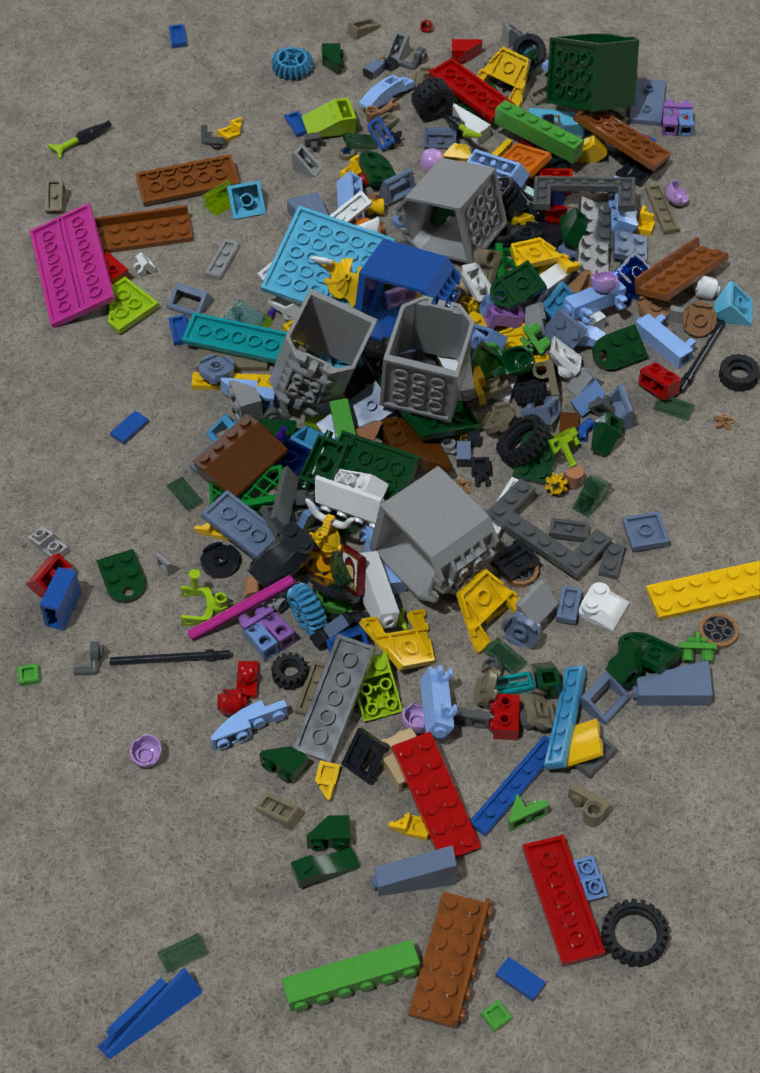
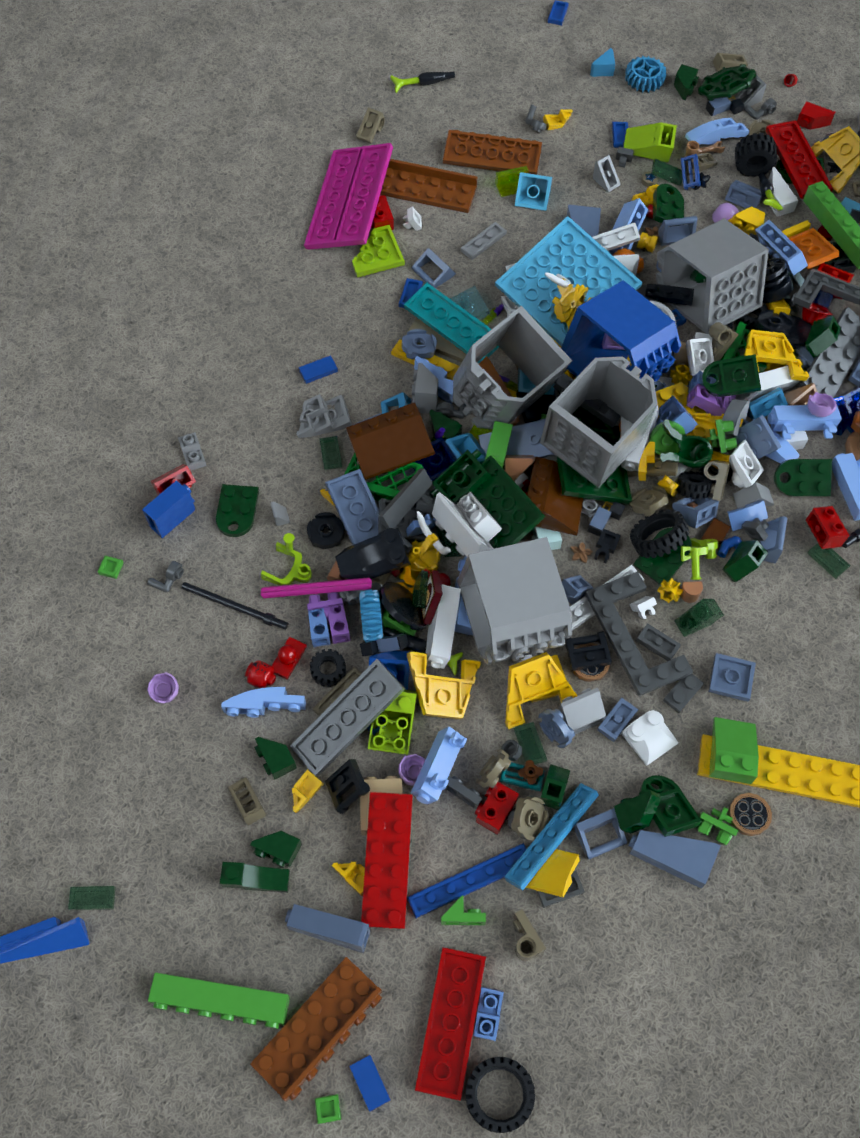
camera: 25 degrees right, 10 degrees up
none -> light grey slope [296,394,352,438]
none -> reddish brown plate [518,760,543,785]
none -> dark azure slope [590,48,615,77]
none -> white tile [629,596,657,619]
none -> black hinge [645,284,694,306]
none -> yellow slope [657,475,679,497]
none -> dark green plate [698,64,756,101]
none -> bright green slope [709,717,759,784]

